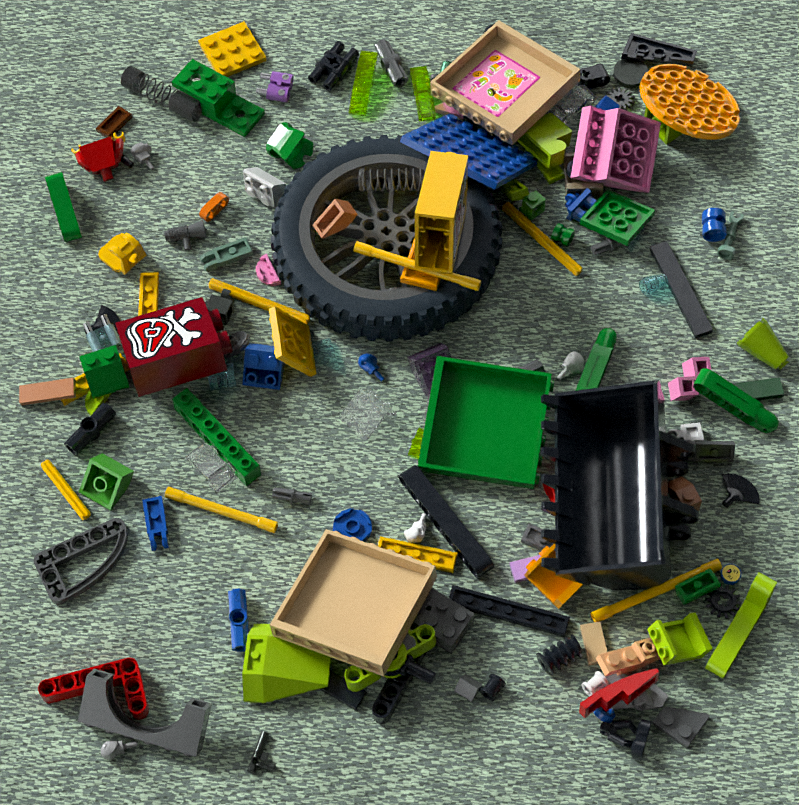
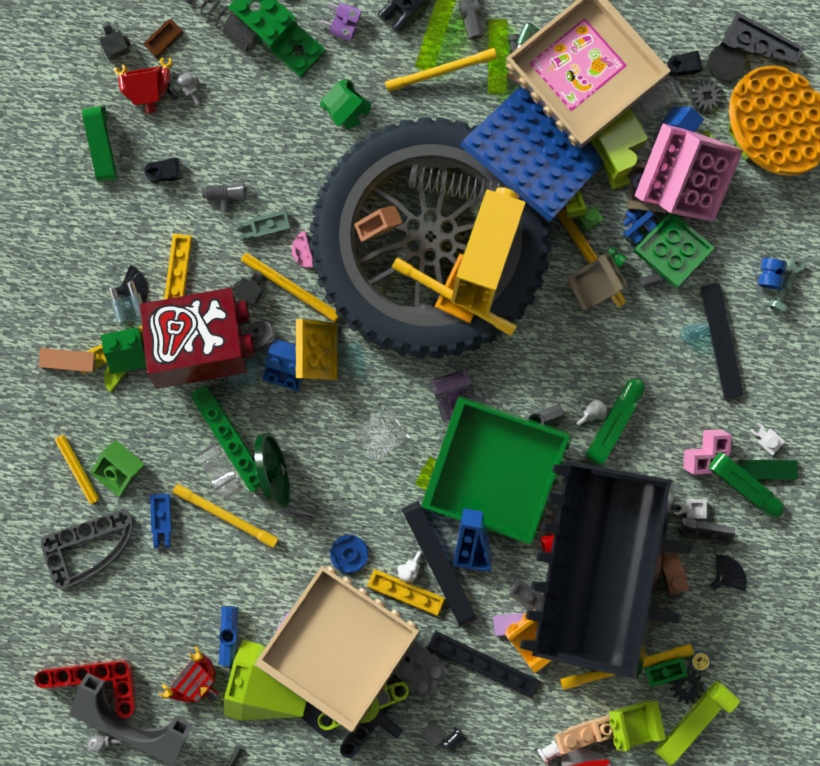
camera: 10 degrees right, 25 degrees up
black piece [64,403,116,455] -> none
yellow piece [98,232,146,275] -> none
orange beam [199,192,229,222] -> none
white slope [243,167,286,208] -> none
blue piece [358,353,385,382] -> none
black piece [536,634,583,675] -> none
tan tile [580,622,607,666] -> none
lime cone [736,318,789,370] -> none
none -> pearl dark grey brick [99,22,131,61]
none -> black piece [144,158,183,183]
none -> torso [158,646,220,703]
none -> dark green dish [254,432,291,510]
none -> yellow piece [385,48,498,93]
none -> blue wedge [453,508,492,572]
none -> dark tan panel [566,253,628,310]
none -> white plate [750,423,785,456]

